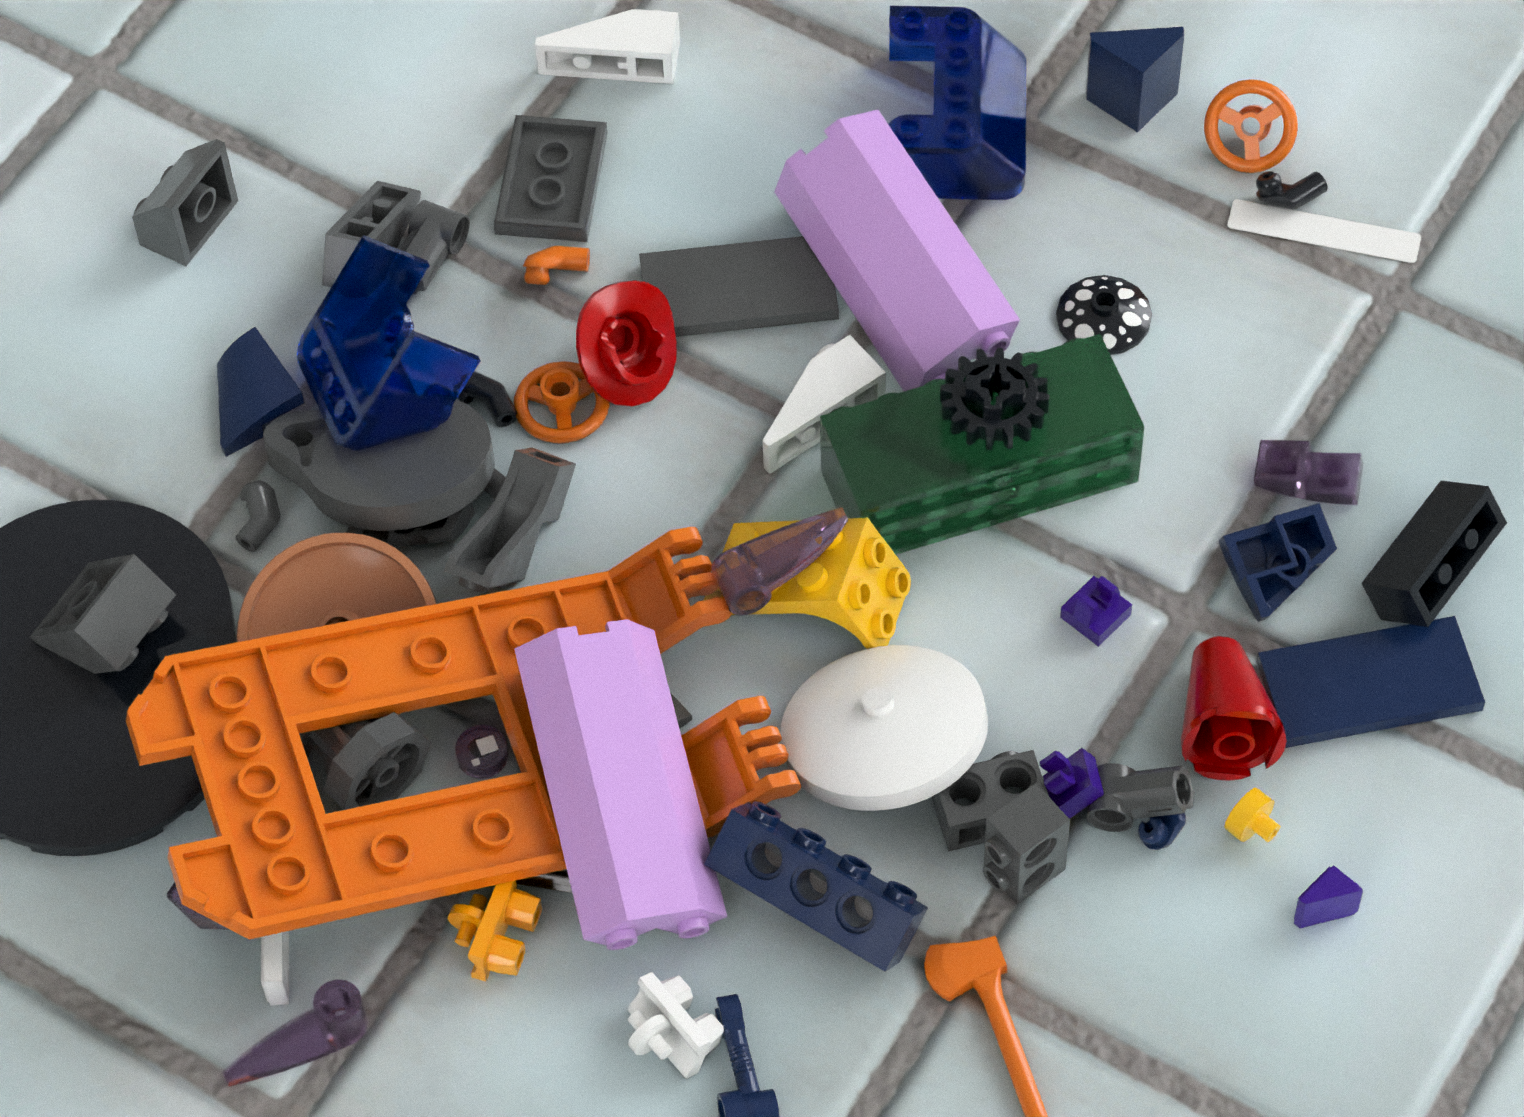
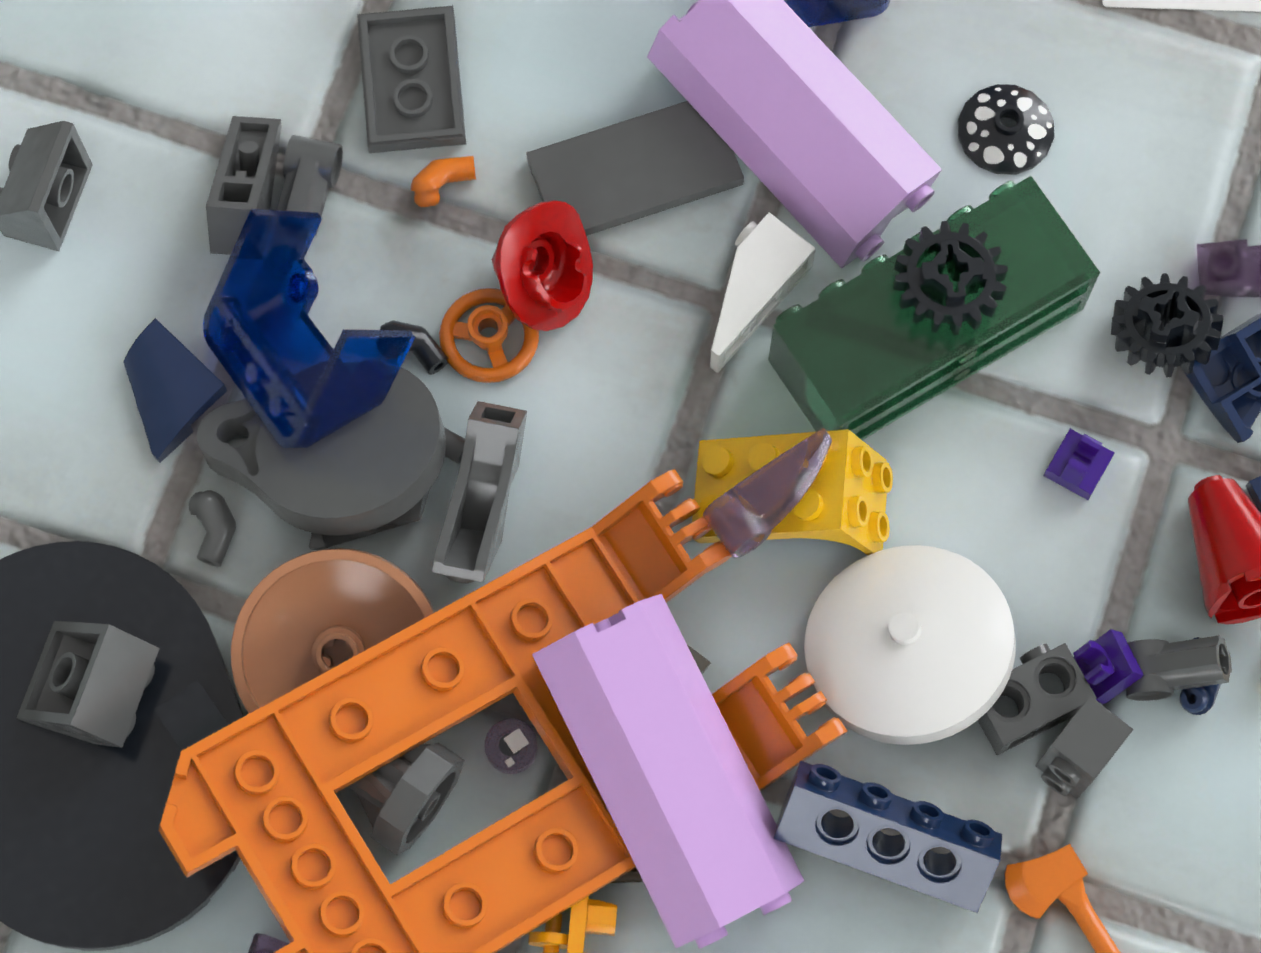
camera: 15 degrees left, 15 degrees up
none -> black gear [1111,273,1224,377]

